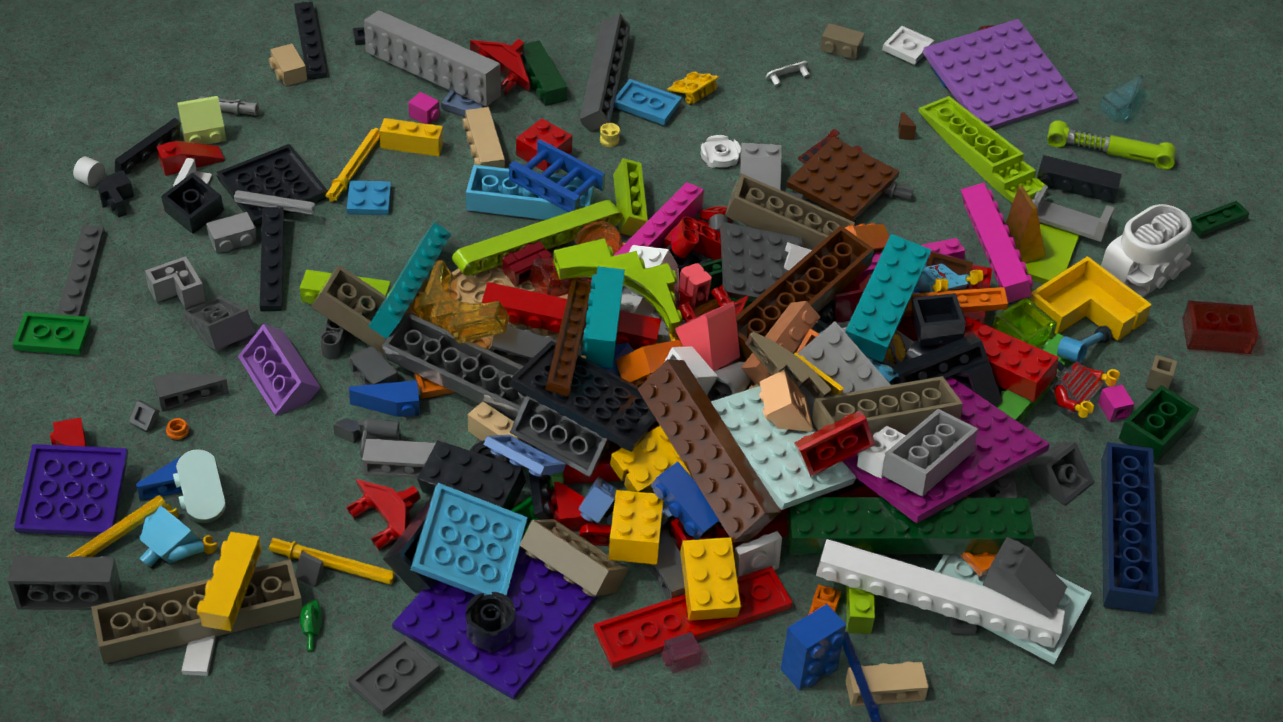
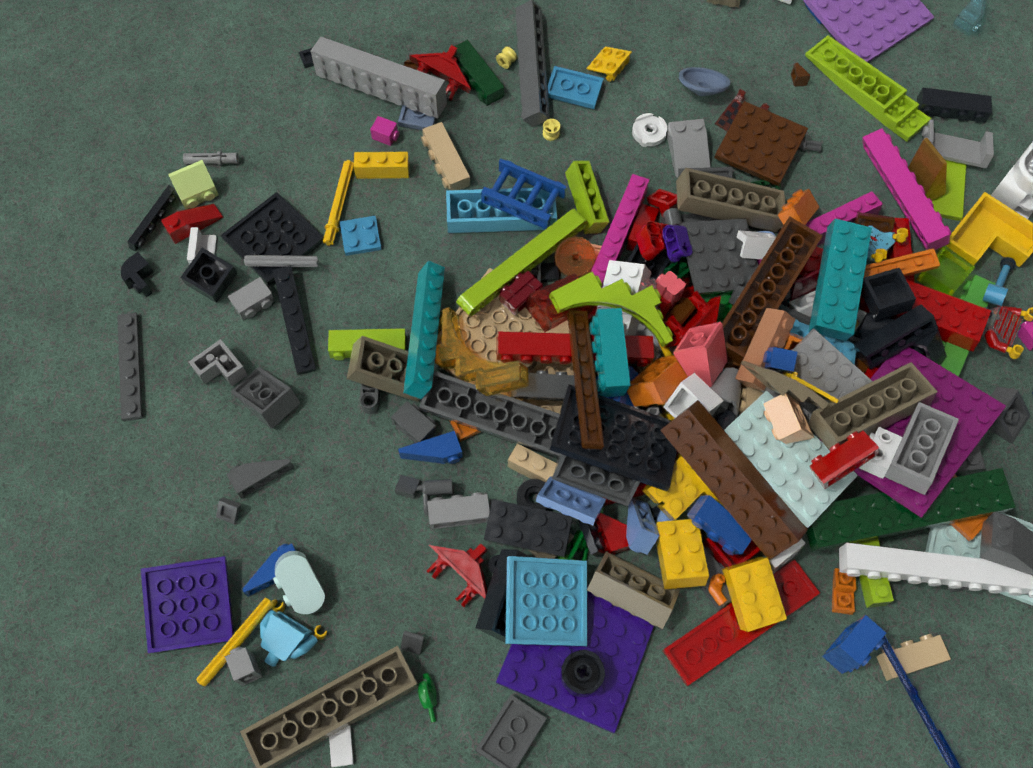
camera: 10 degrees left, 20 degrees up
dark grey brick [8,556,122,610] -> none
green plate [13,312,91,355] -> none
red slope [50,417,87,447] -> none
white piece [73,156,105,187] -> none
orange plate [166,418,190,440] -> none
yellow brick [197,532,262,631] -> none
medium lavender slope [238,324,321,416] -> none
tan brick [269,44,307,86] -> none
yellow axle [269,538,395,585] -> none
black plate [294,2,327,80] -> none
red piece [516,118,573,171] -> none
red plate [579,523,612,546] -> none
clear pink brick [661,632,702,673] -> none
white piece [766,61,810,86] -> none
lime piece [1047,121,1176,170] -> none
none -> light grey brick [225,647,263,686]
none -> light yellow wheel [496,47,517,69]
none -> dark purple piece [662,225,692,262]
none -> sand blue dish [679,67,730,96]
none -> orange arm [708,573,727,606]
none -> blue brick [763,347,798,372]

